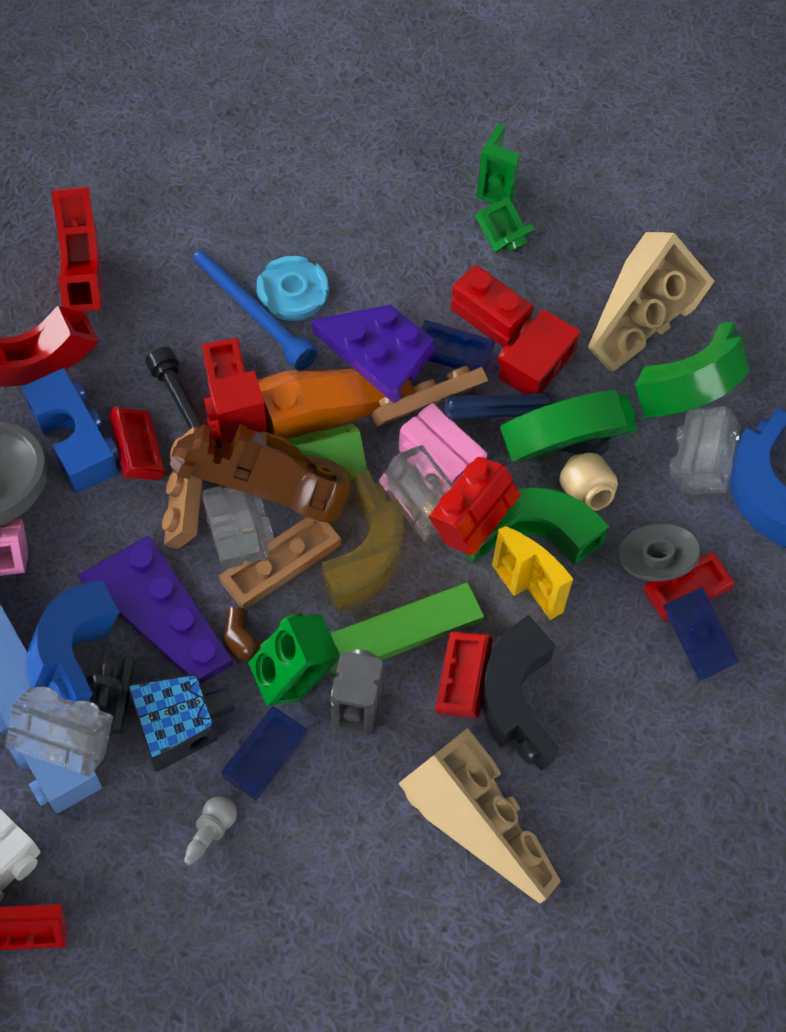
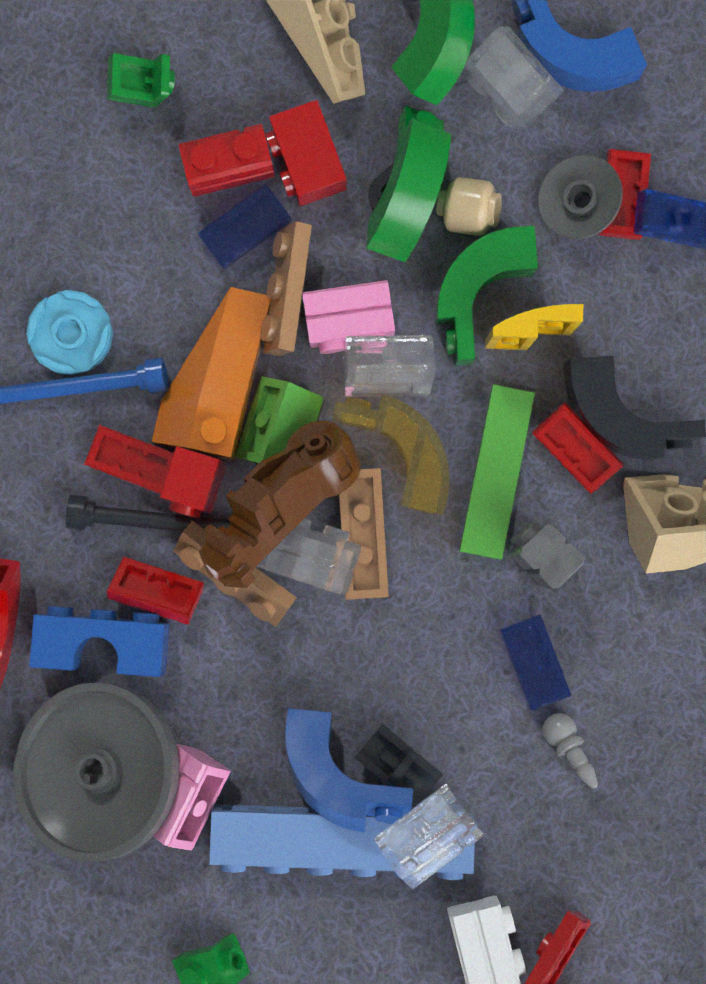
camera: 55 degrees left, 25 degrees up
dark purple wing [78,535,233,684] -> none
torso [128,674,236,772] -> none
reddish brown arm [224,607,263,662] -> none
green brick [248,613,340,706] -> none
dark purple wing [311,305,435,403] -> none
red brick [428,456,521,556] -> none
dark blue axle [443,393,551,419] -> none
green panel [476,123,520,204] -> none

